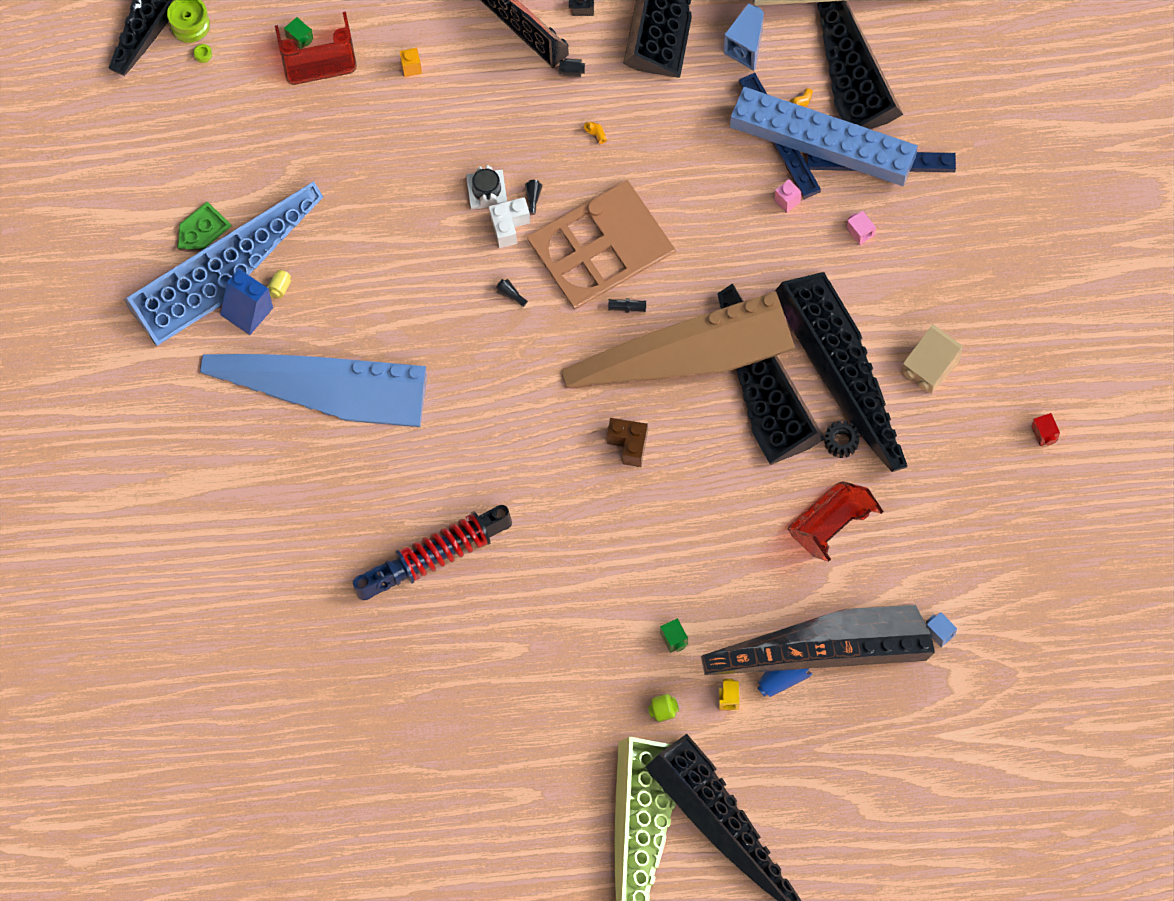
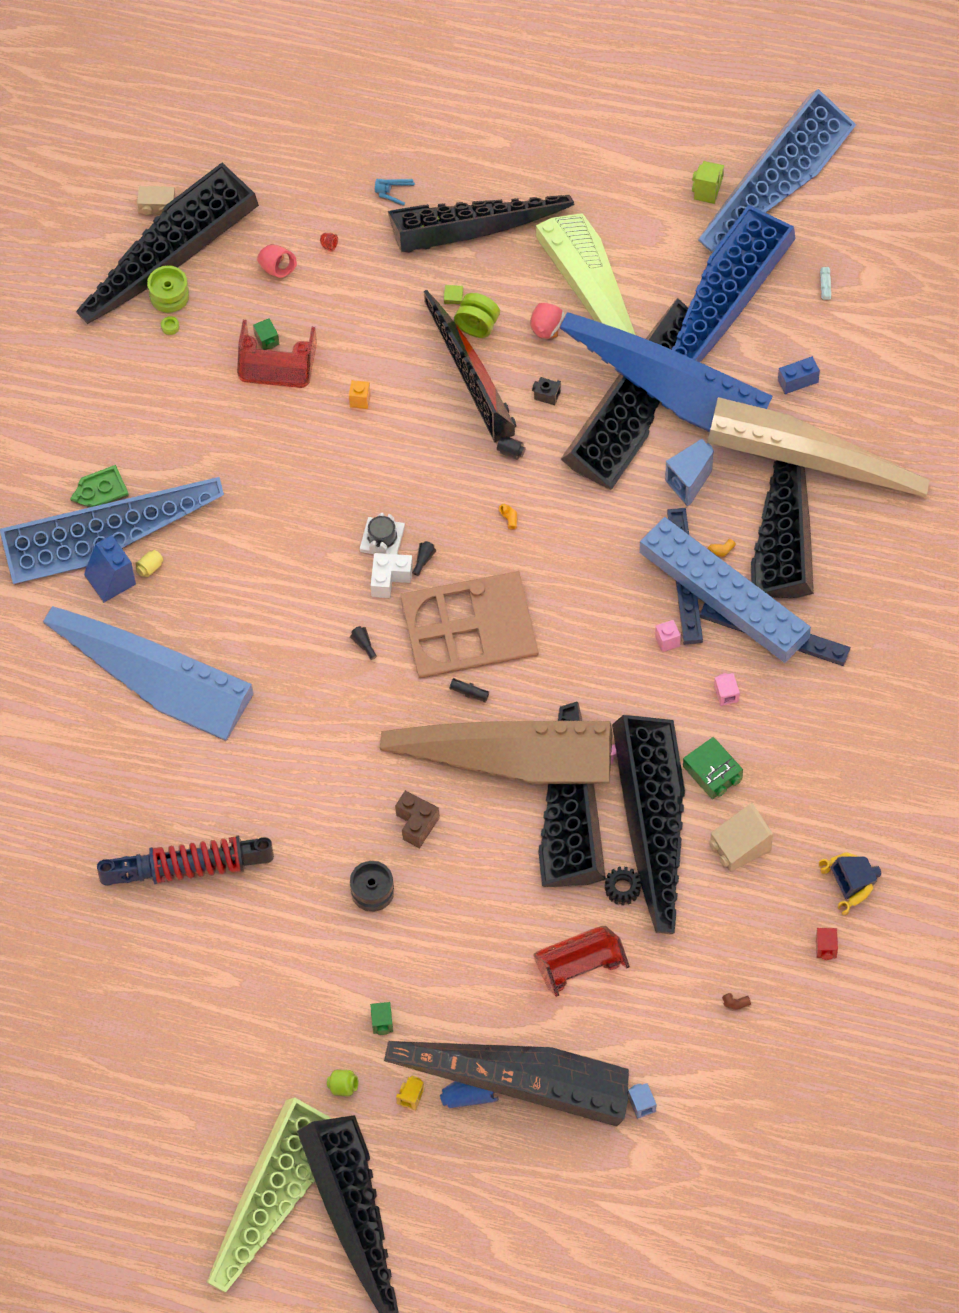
camera: 20 degrees right, 5 degrees down
none -> black wheel [350,861,394,912]
none -> green brick [683,736,743,800]
none -> copper arm [722,993,751,1010]
none -> dark blue torso [819,852,881,915]

